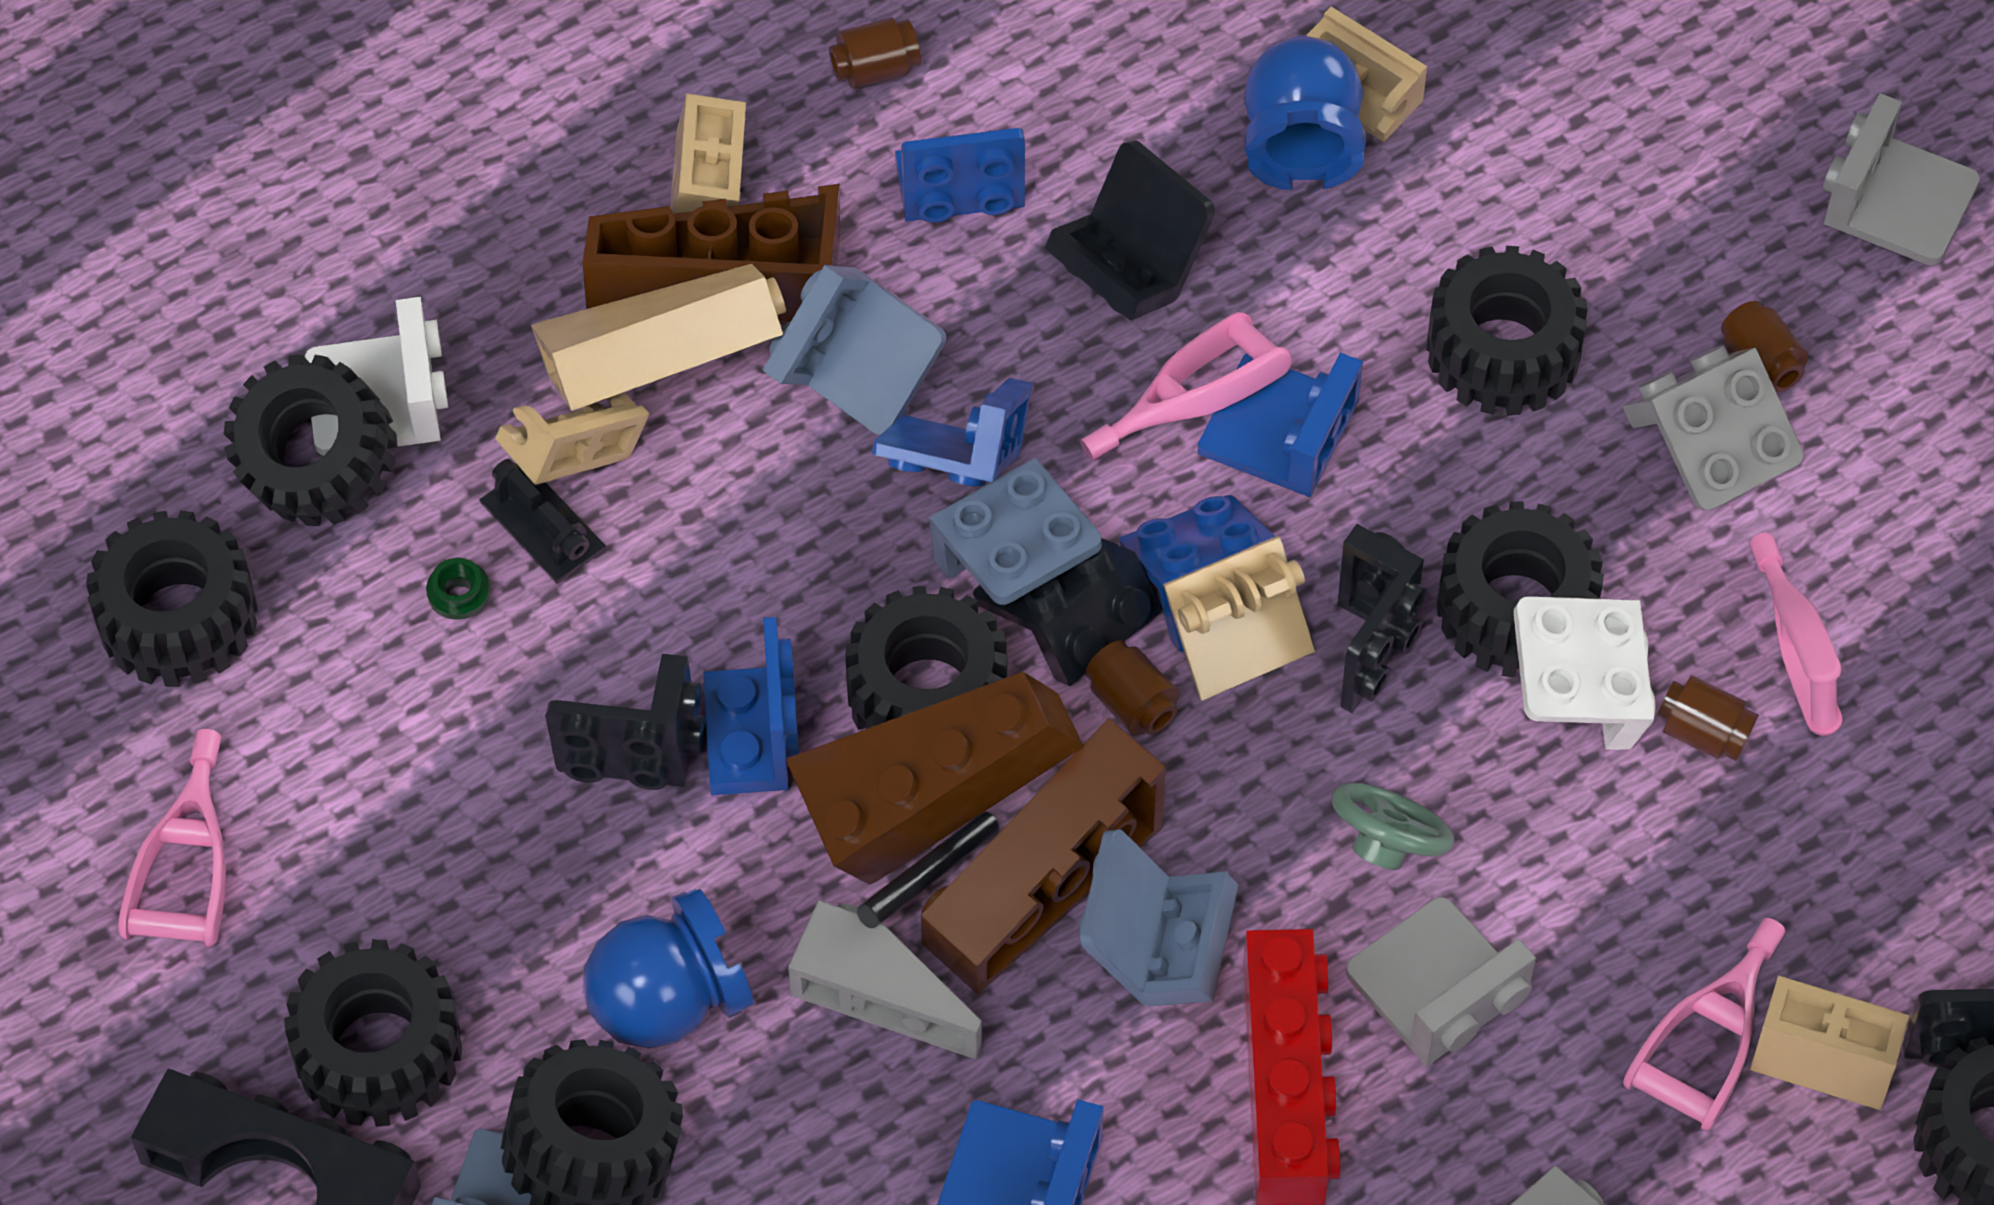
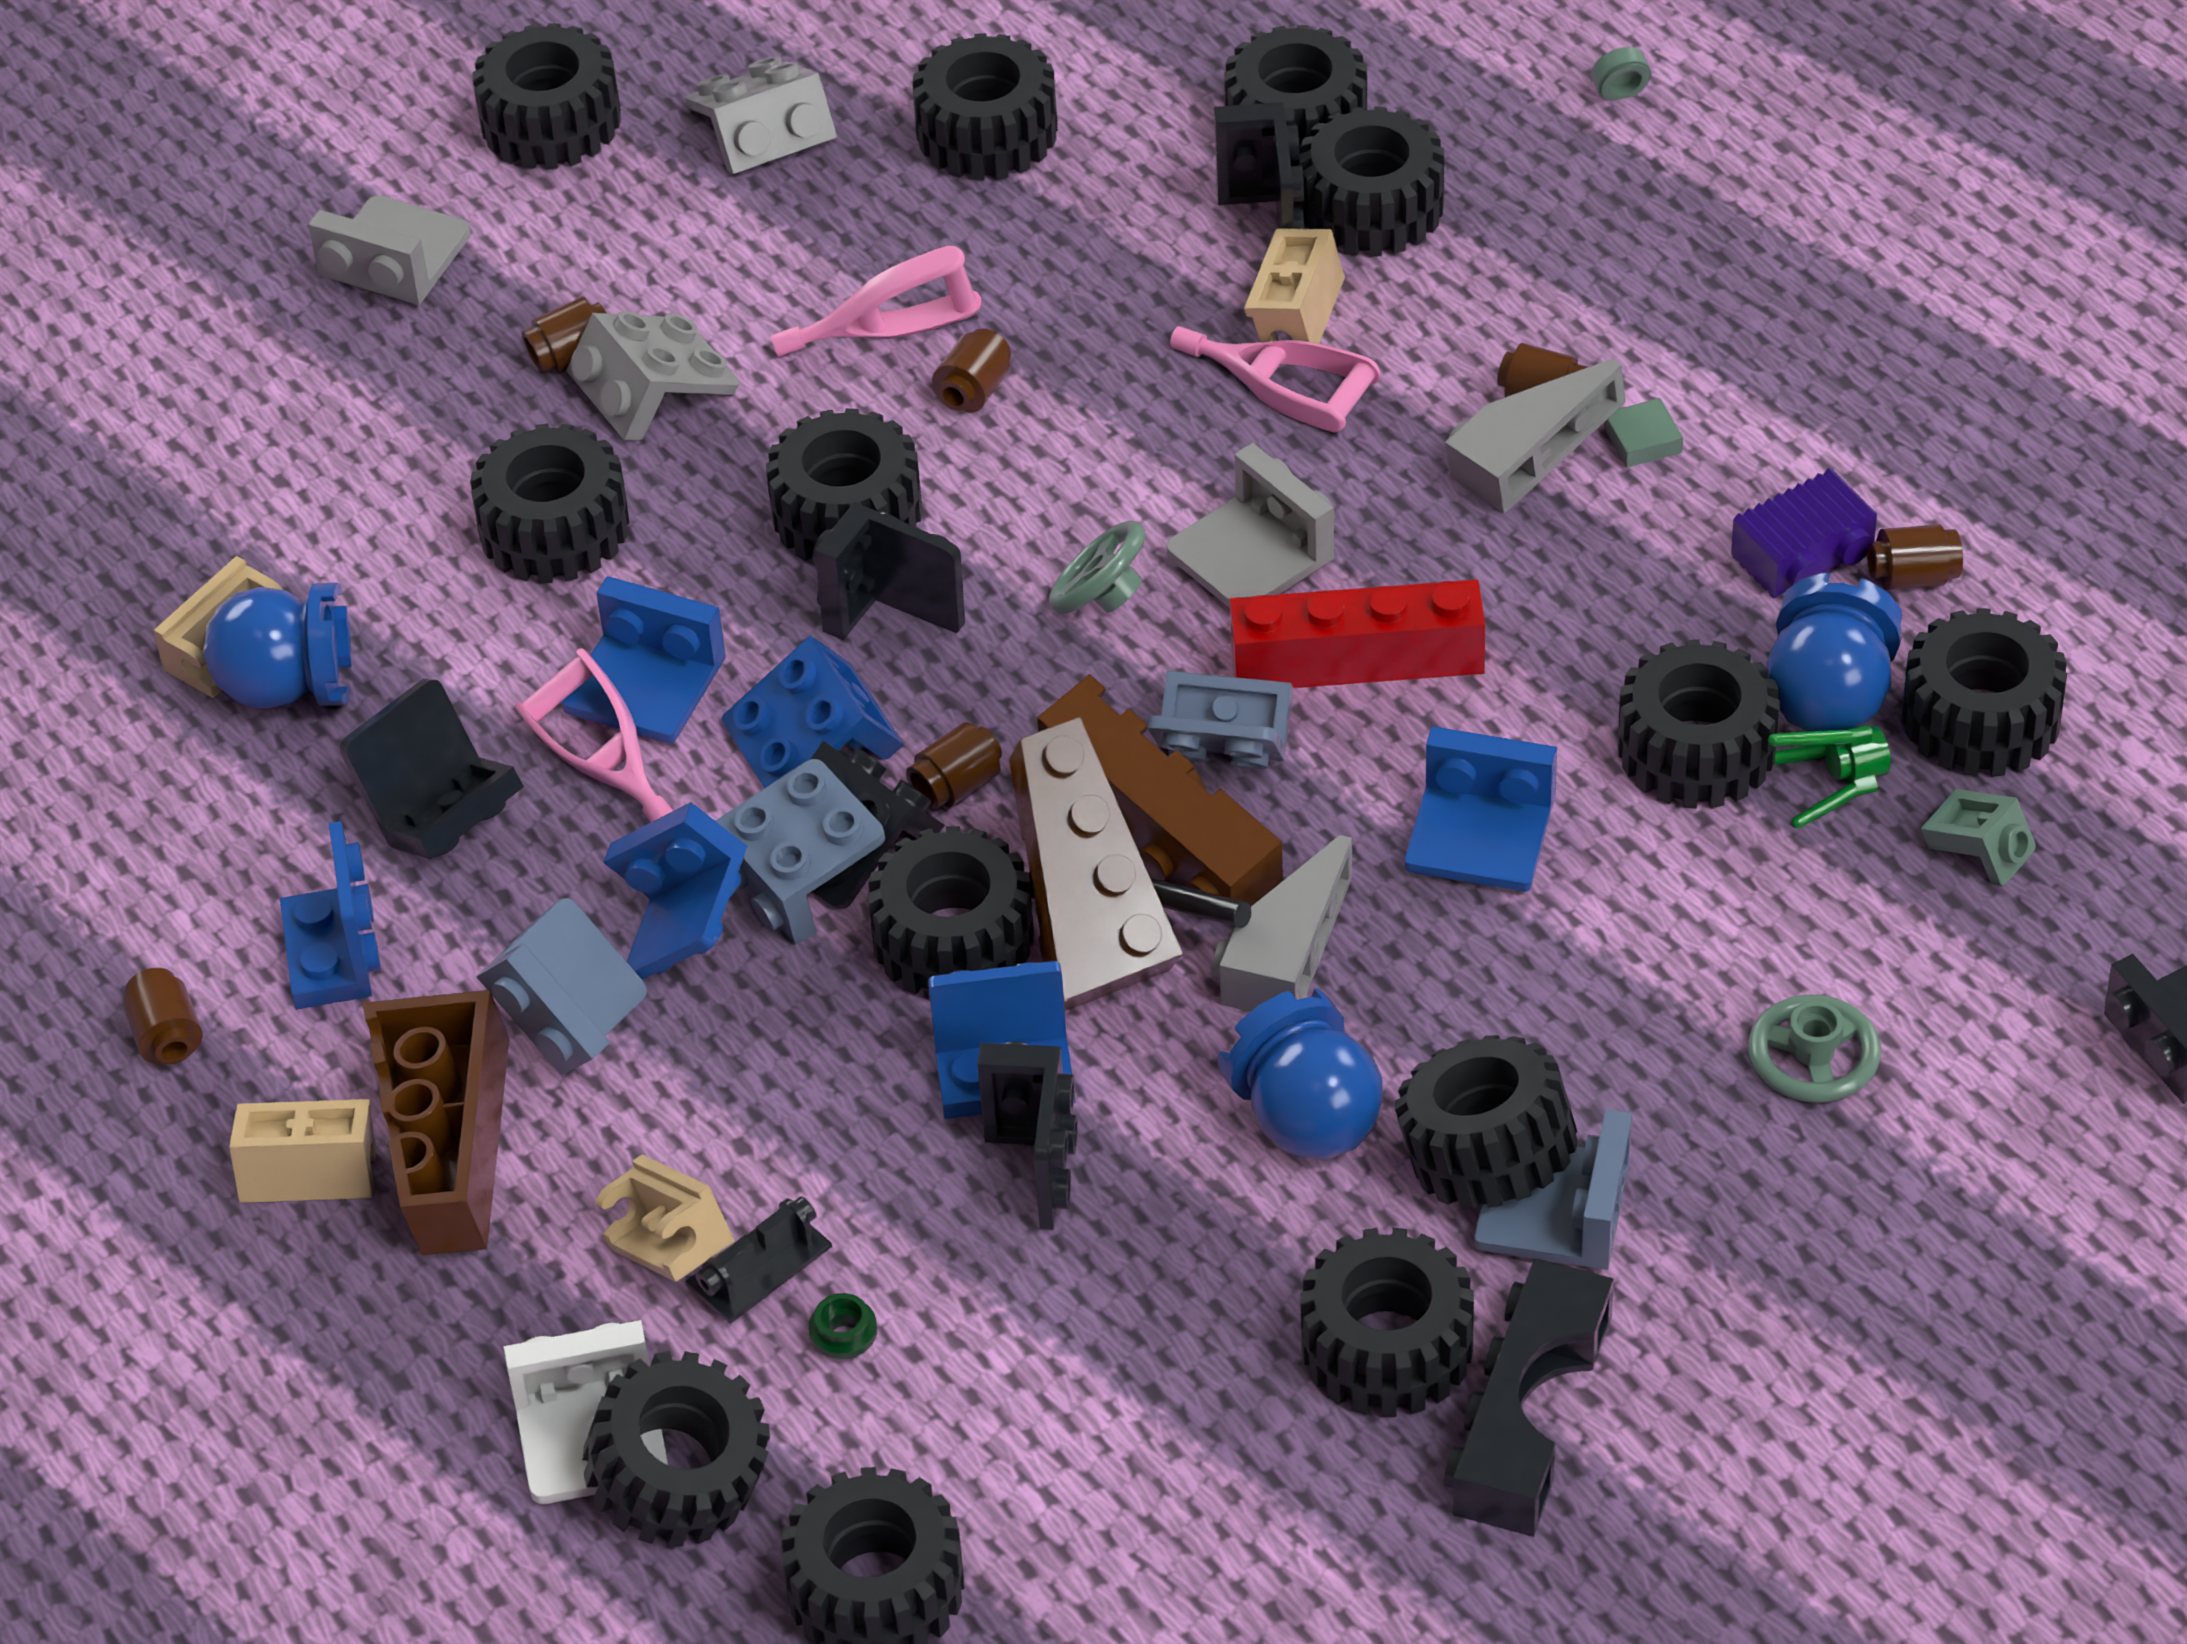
camera: 90 degrees left, 10 degrees down
bright pink piece [118,729,226,947] -> none
tan slope [531,264,786,411] -> none
tan hinge [1163,536,1315,701] -> none
white bracket [1513,597,1655,750] -> none

